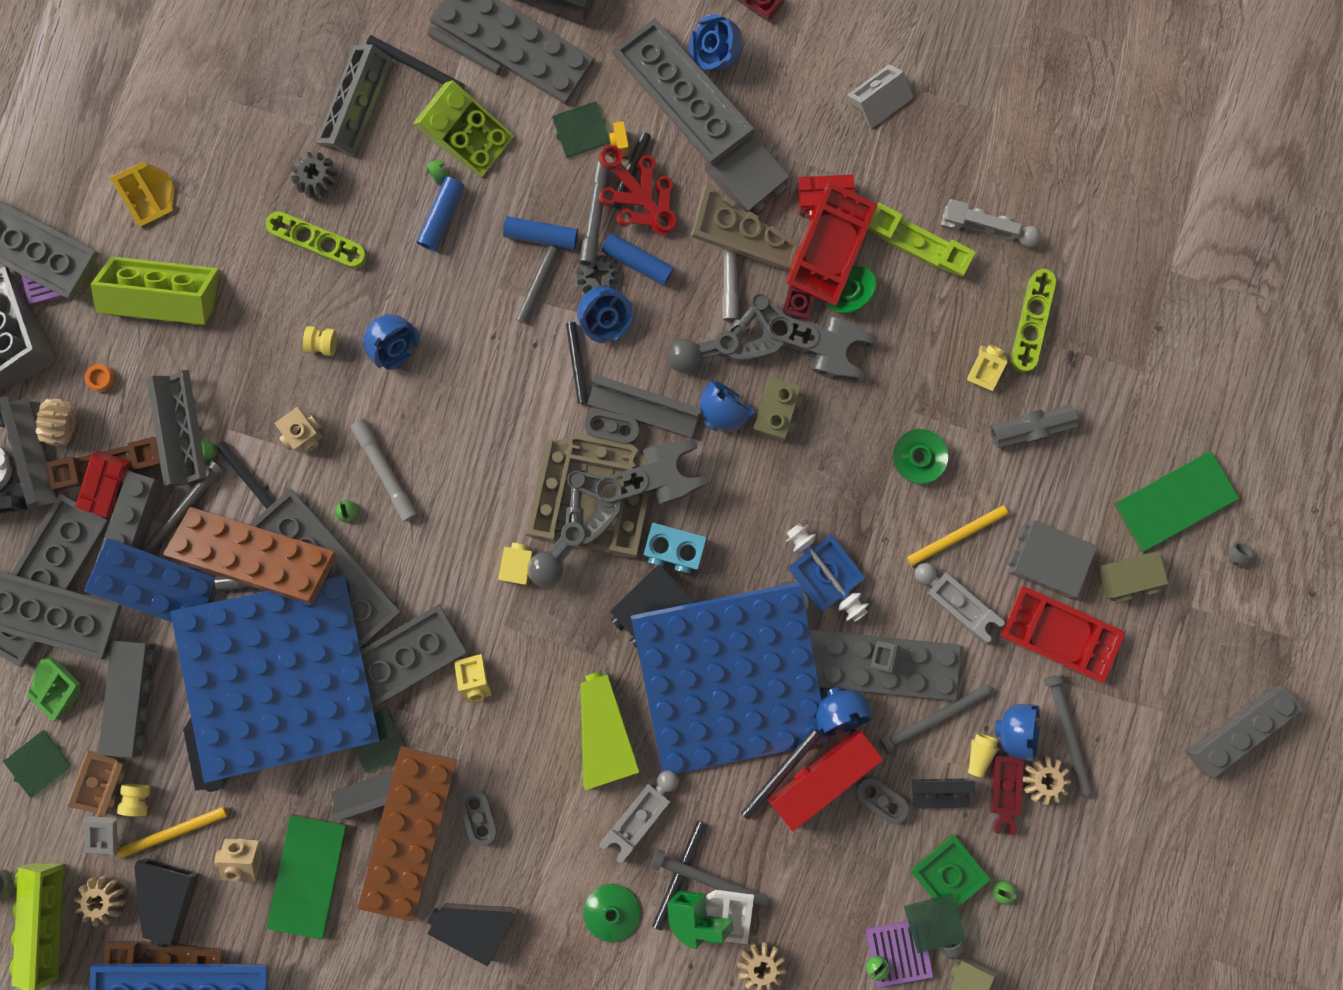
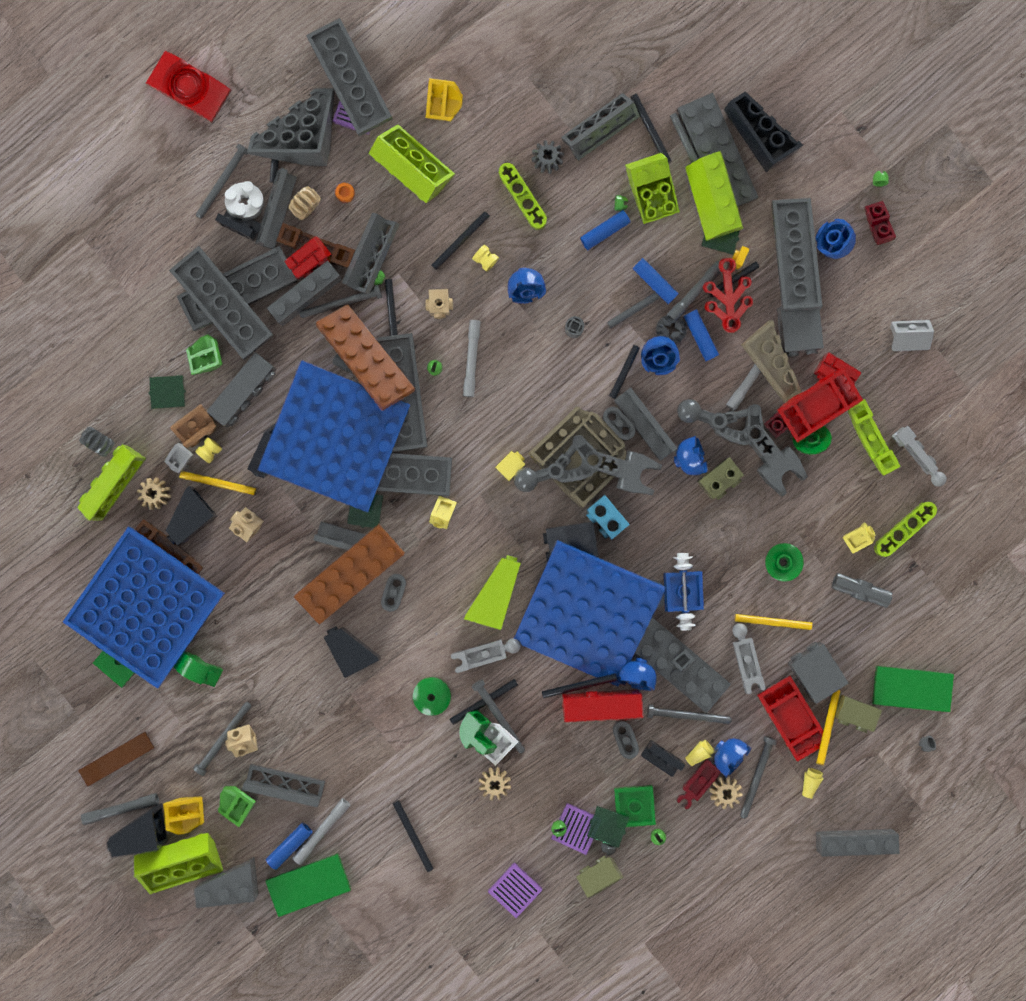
camera: 35 degrees right, 5 degrees up
blue plate [84,538,215,622] -> none
green tile [266,814,347,940] -> none
none -> black bar [431,211,490,270]
none -> dark grey wheel [565,316,585,338]
none -> lime slope [685,151,744,241]
none -> light yellow cone [802,768,823,799]
none -> yellow bar [816,690,840,765]

